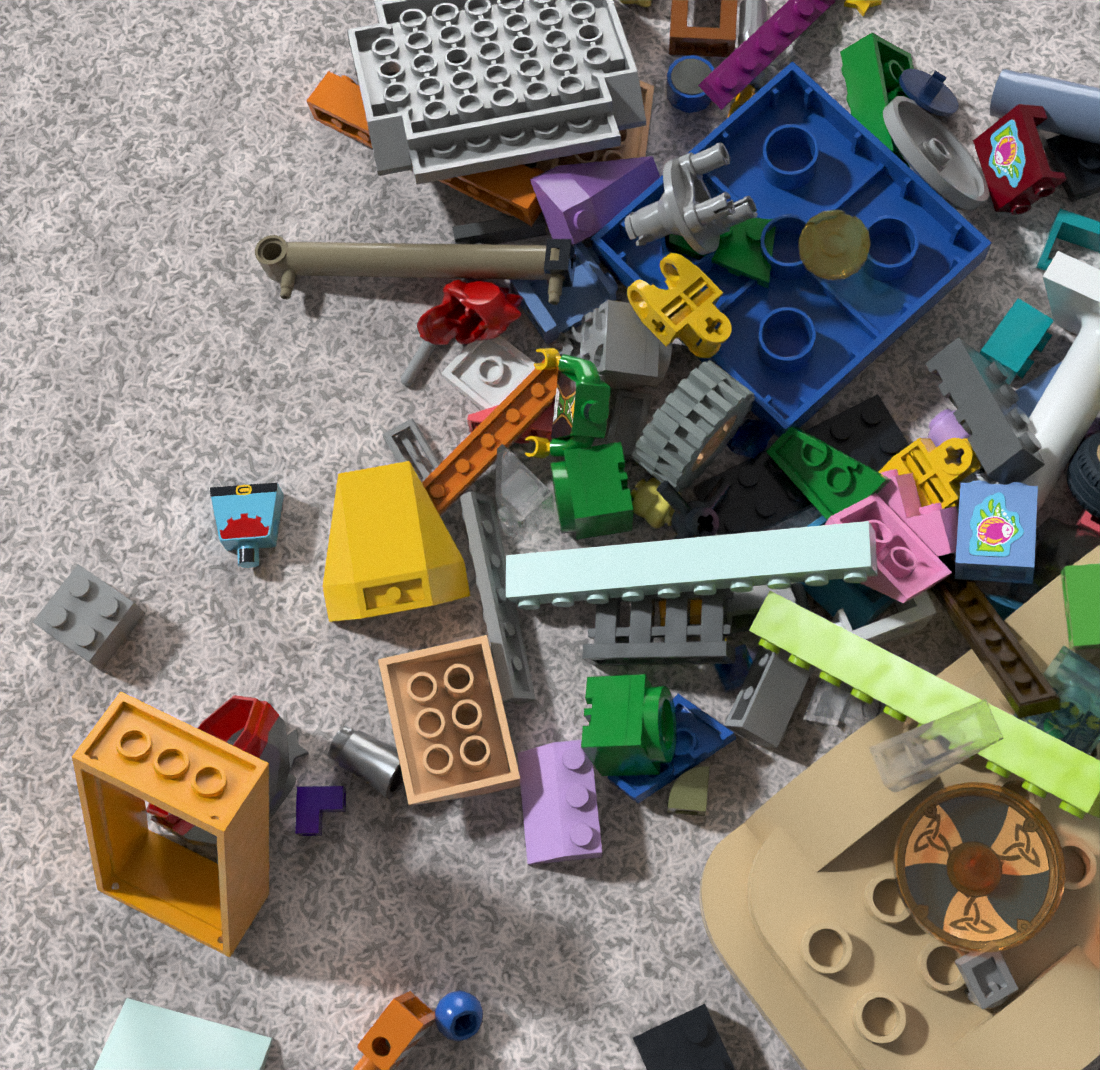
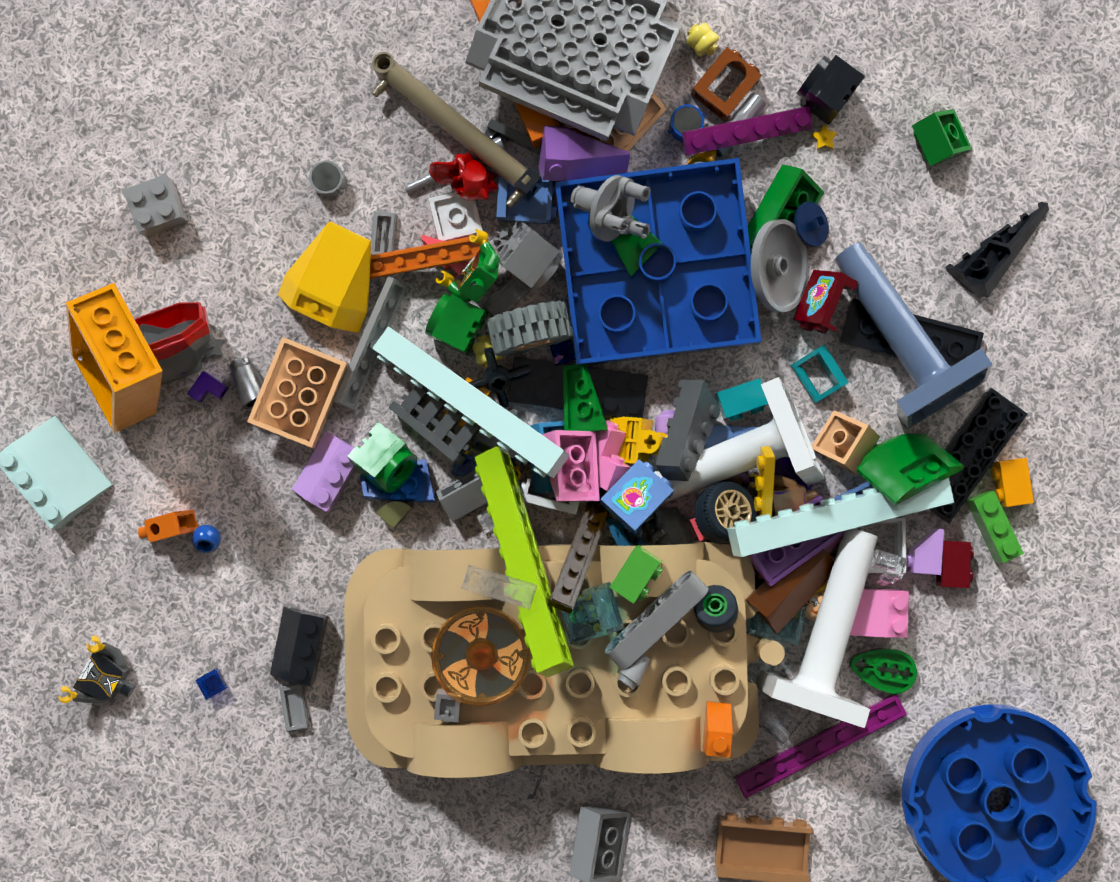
camera: 30 degrees right, 15 degrees up
medium azure torso [210,483,284,568] -> none
clear slope [496,444,555,543] -> none
yellow piece [627,253,732,358] -> none
clear yellow tile [798,210,870,280] -> none
none -> piece [309,160,346,198]

